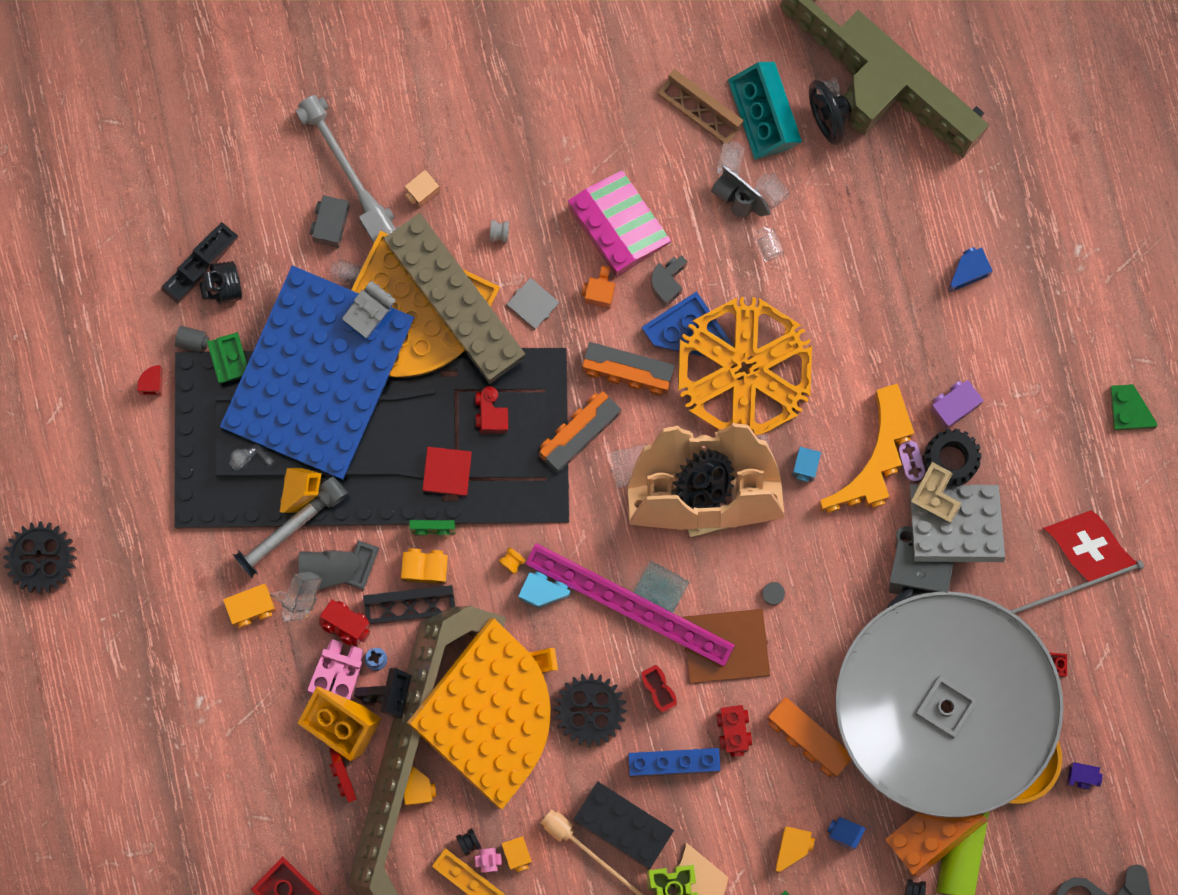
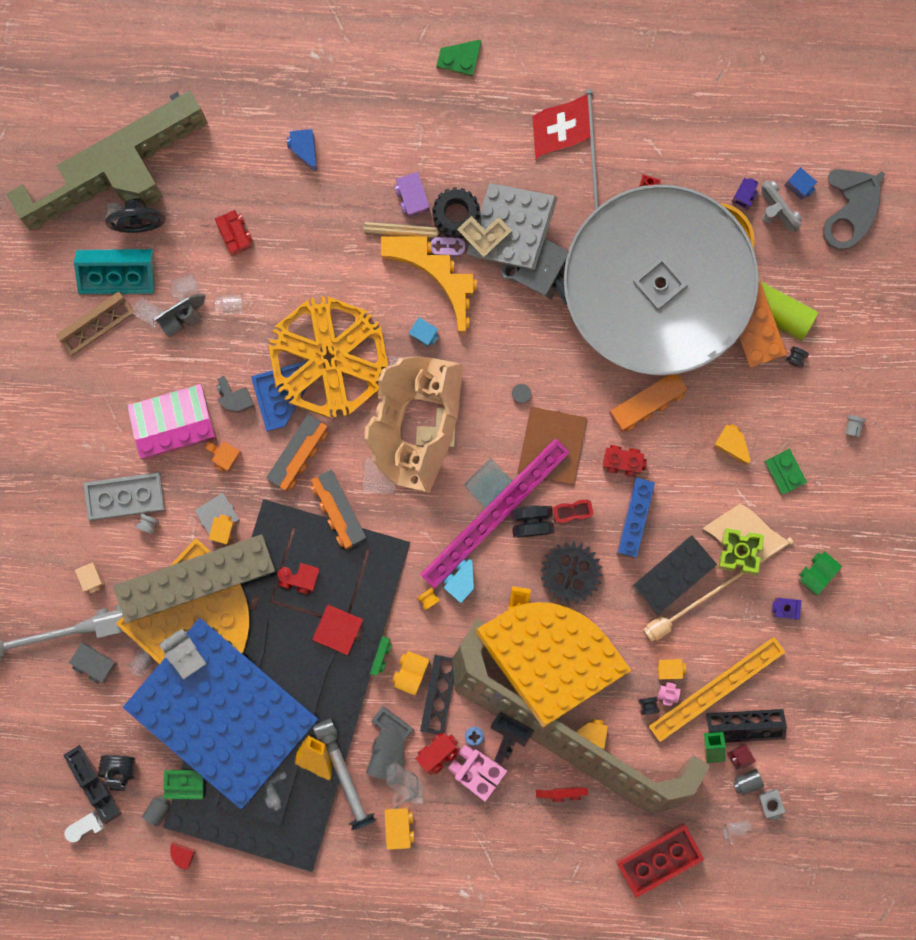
camera: 70 degrees left, 5 degrees up
light orange slope [298,687,382,761] -> none
black gear [671,449,735,509] -> none
blue slope [827,817,866,851] -> none
none -> white leg [65,811,105,842]
none -> light grey tile [83,472,165,521]
none -> light orange brick [209,514,235,544]
none -> red brick [215,210,253,256]
none -> tan axle [363,222,438,238]
none -> black wheel [510,505,555,538]
none -> light grey shield [761,179,802,232]
none -> blue brick [785,167,817,200]

